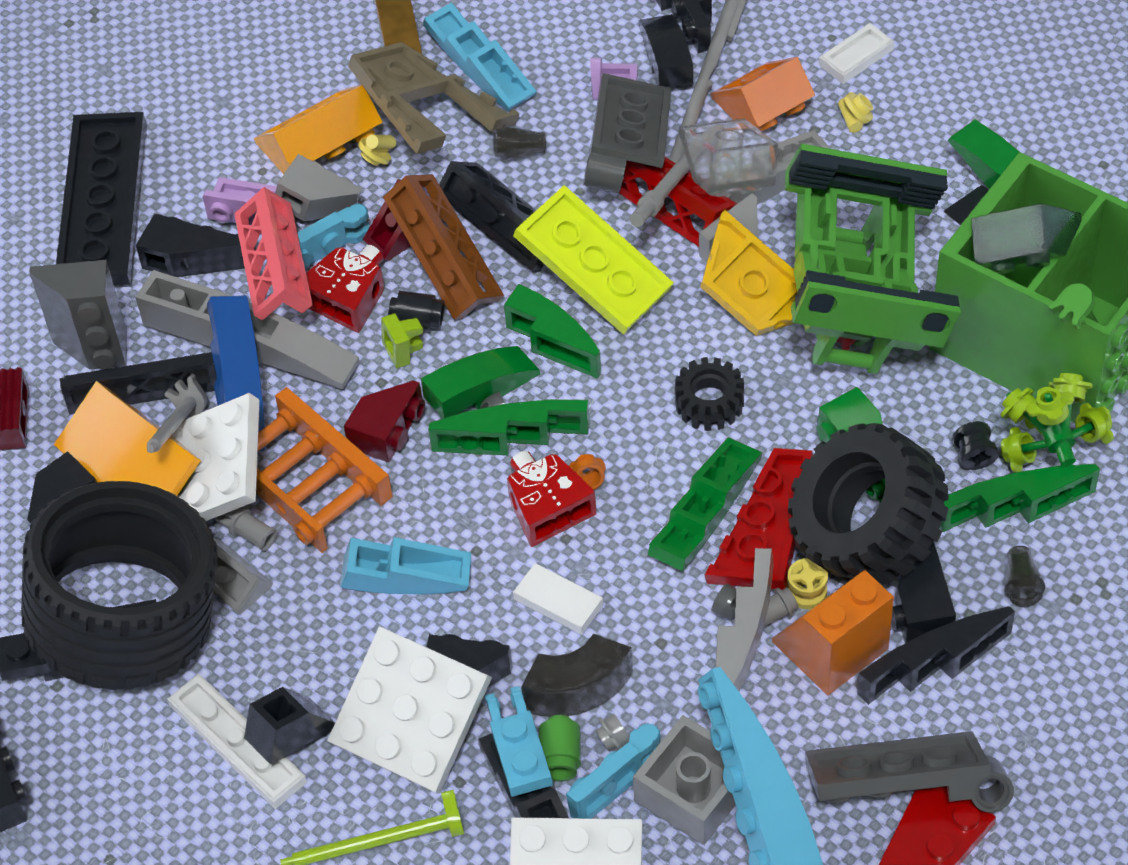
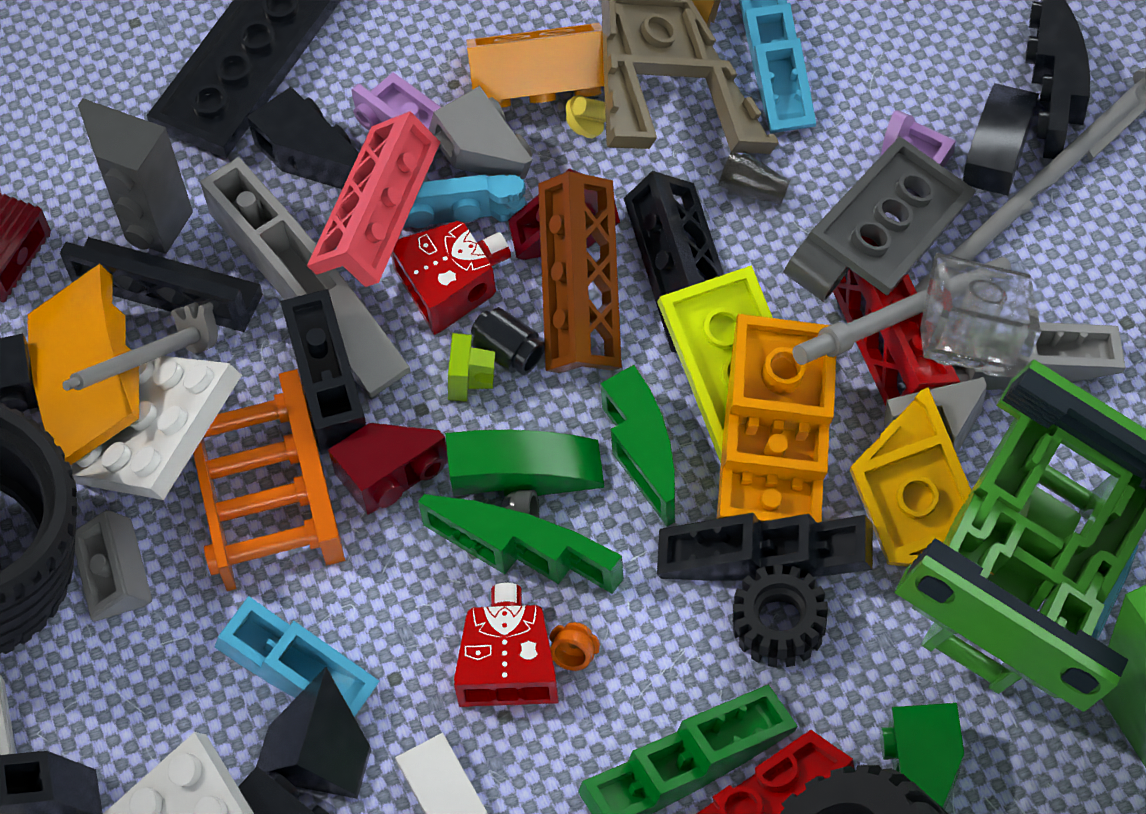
camera: 30 degrees right, 5 degrees up
blue slope [207,295,266,451] -> none
light grey axle [212,508,277,551] -> none
orange slope [710,57,815,132] -> none
none -> black slope [256,667,371,799]
none -> black slope [280,289,366,455]
none -> black slope [657,513,873,581]
none -> light orange slope [717,314,836,523]

